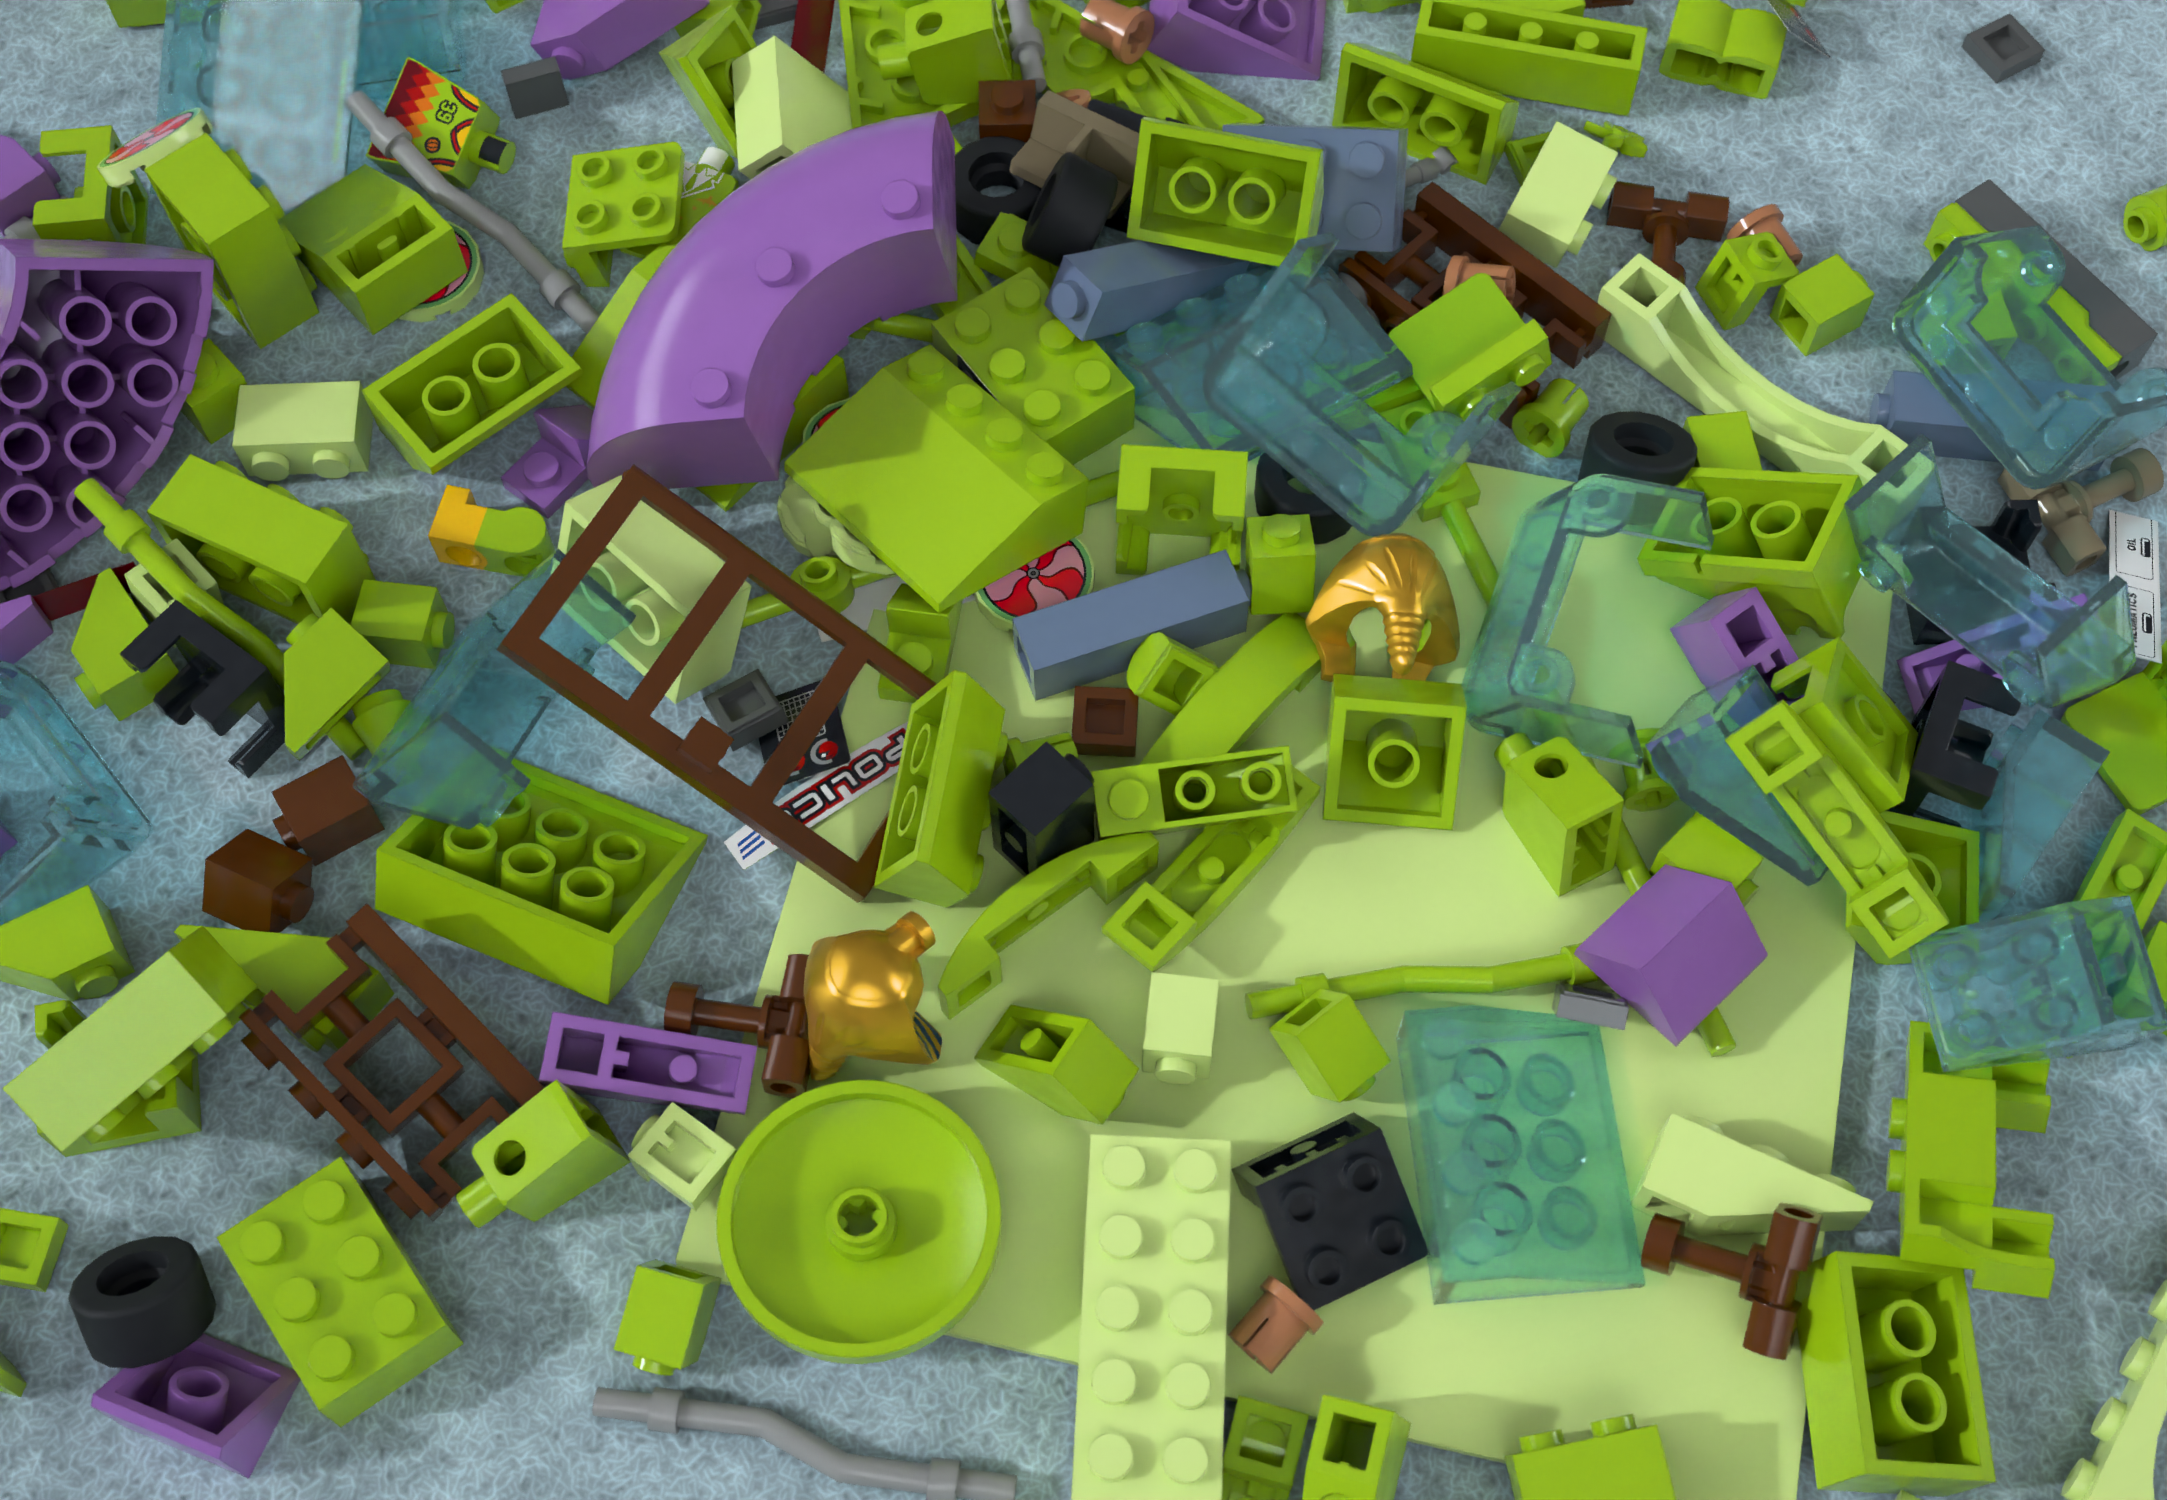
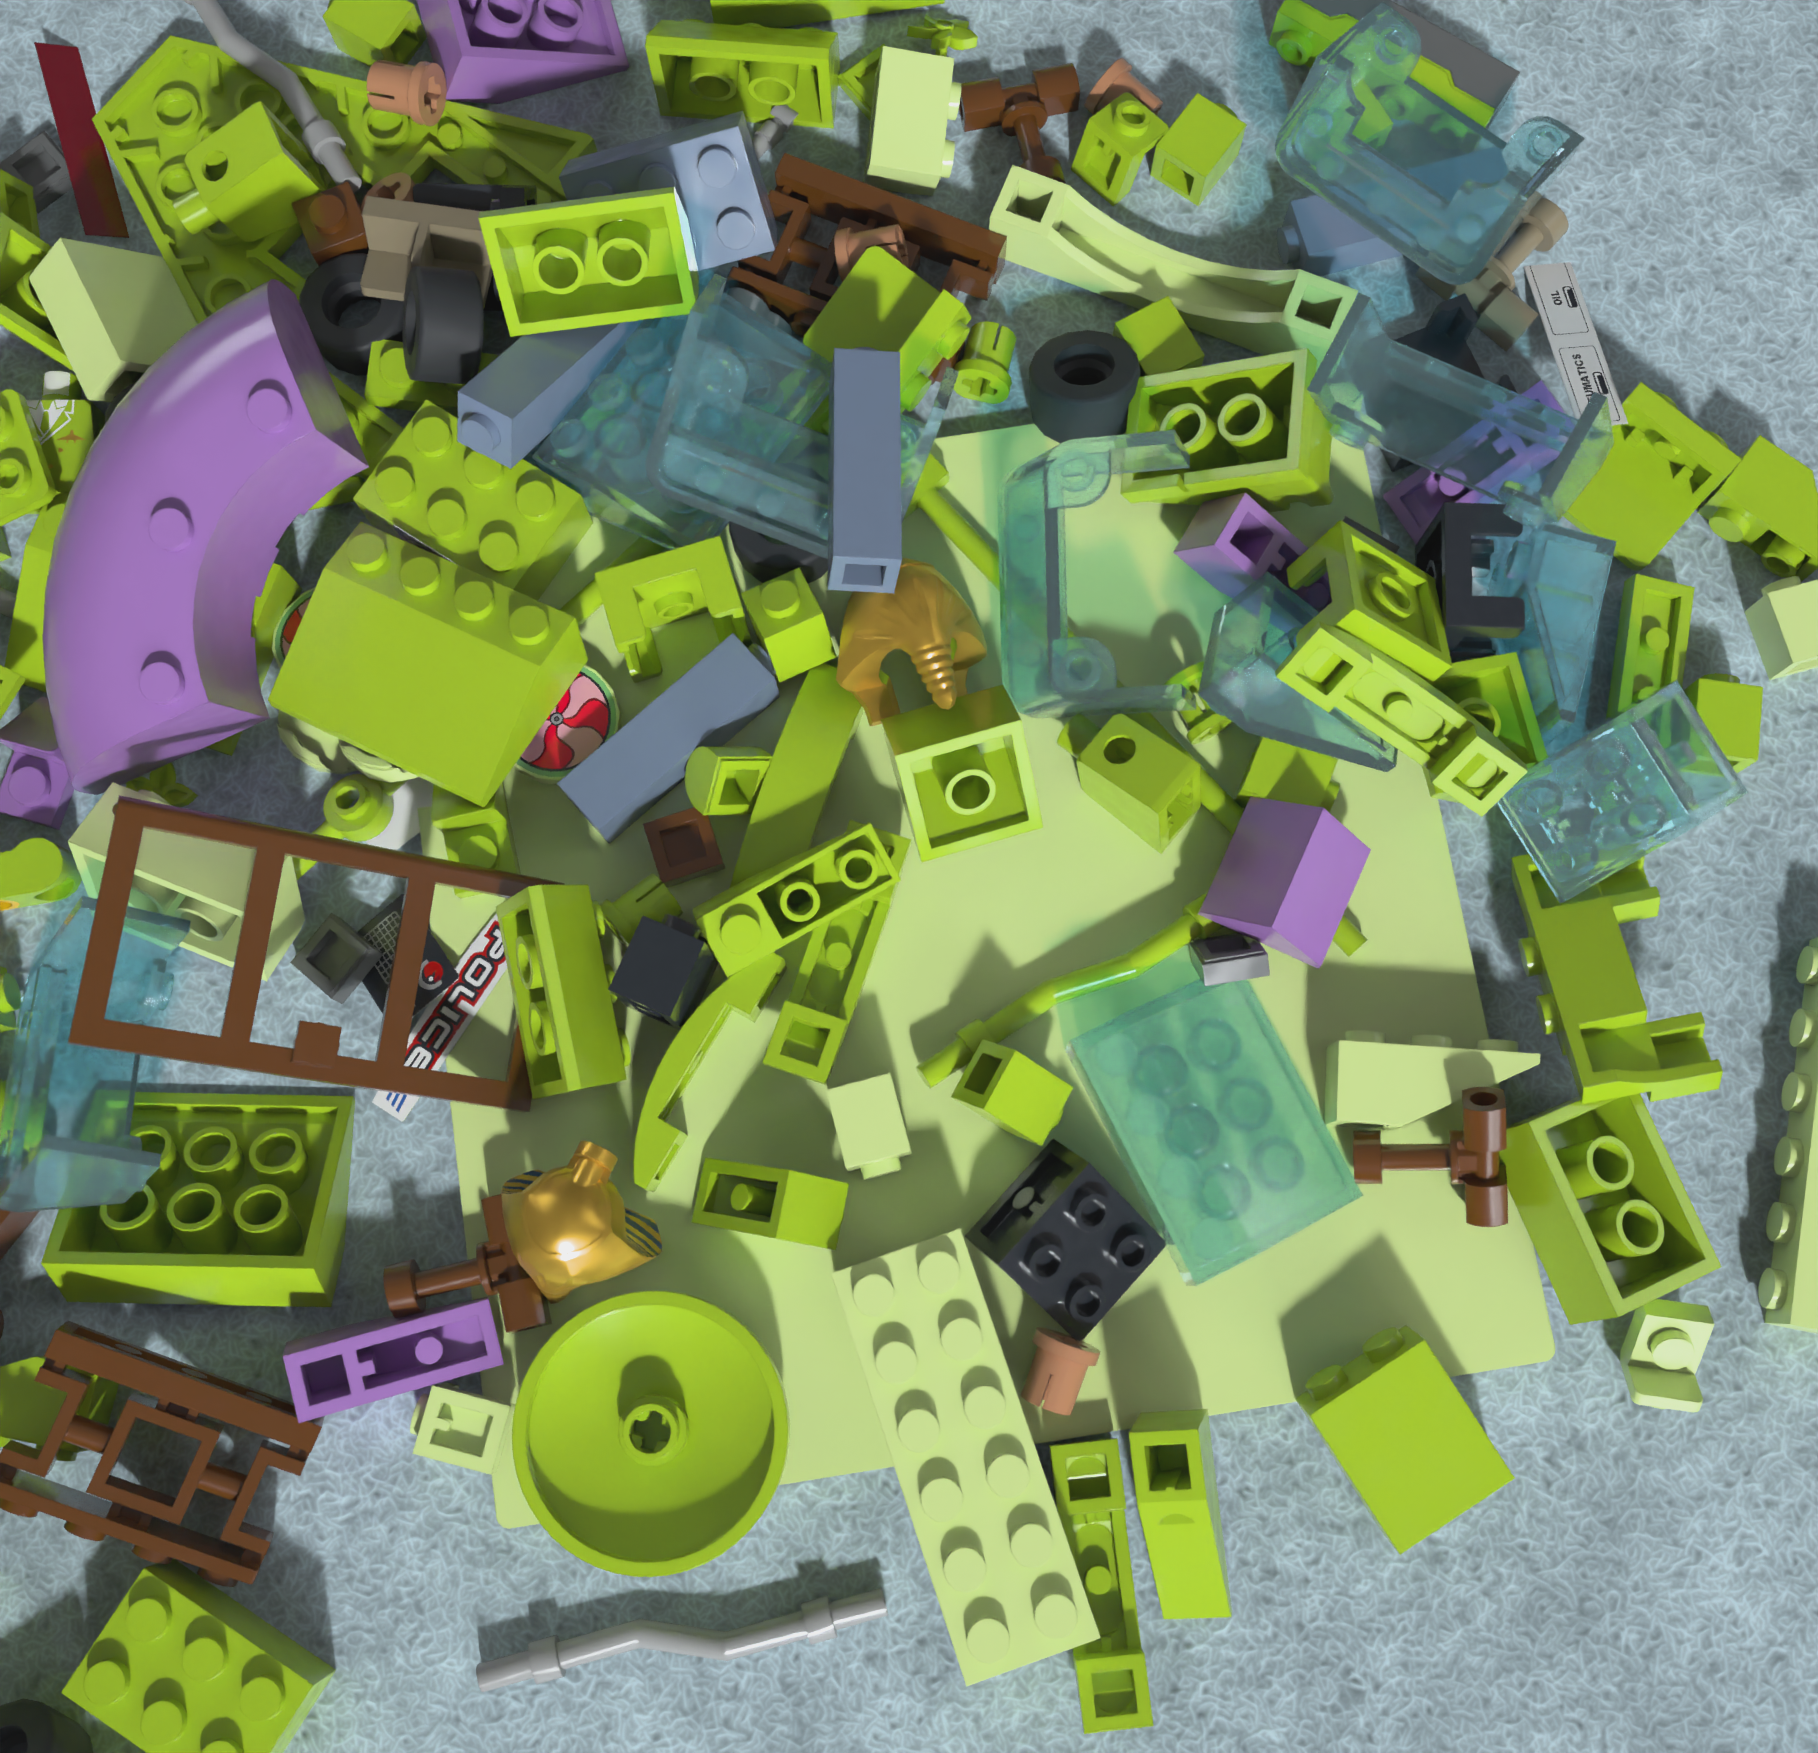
camera: 20 degrees left, 15 degrees up
lime torso [456,1079,631,1228] -> none
lime brick [613,1259,722,1376] -> none
none -> sand blue brick [828,347,902,593]

